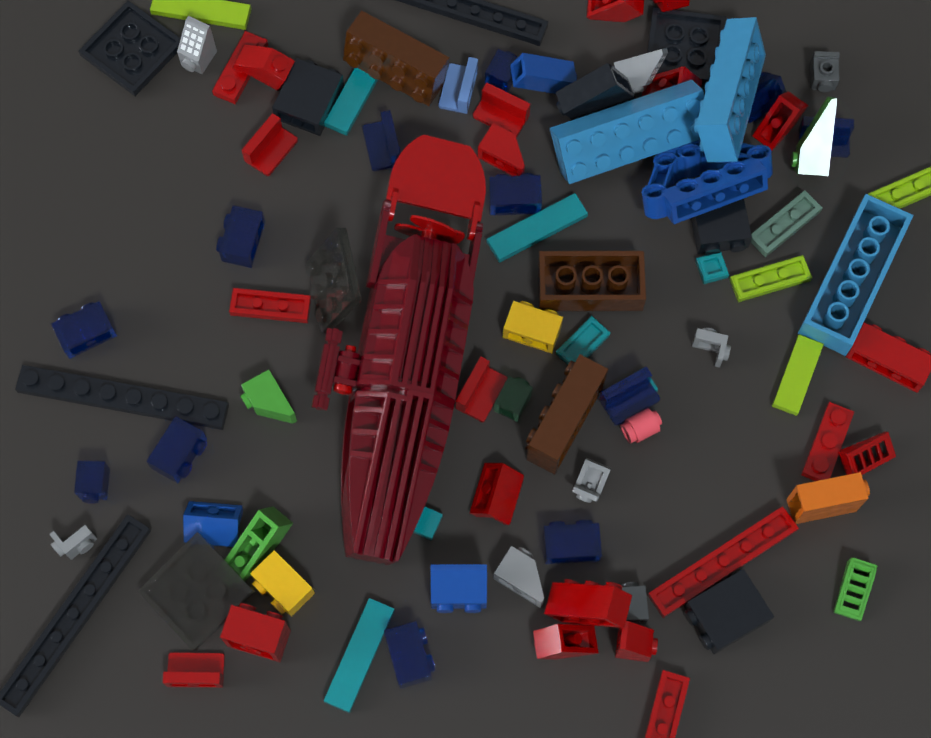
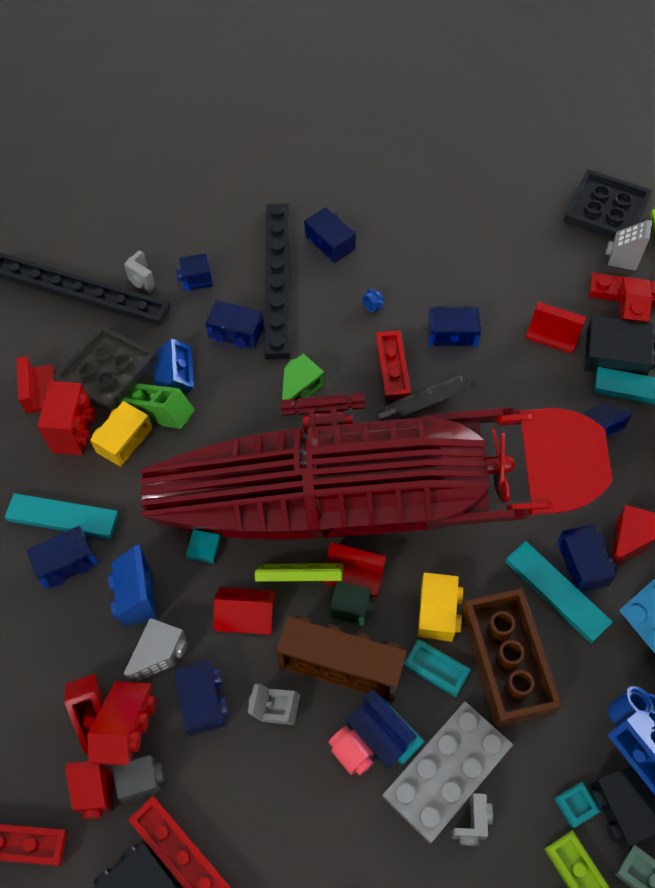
camera: 80 degrees right, 10 degrees down
none -> lime tile [255,563,344,581]
none -> blue plate [362,289,384,312]
none -> light grey plate [382,701,513,844]

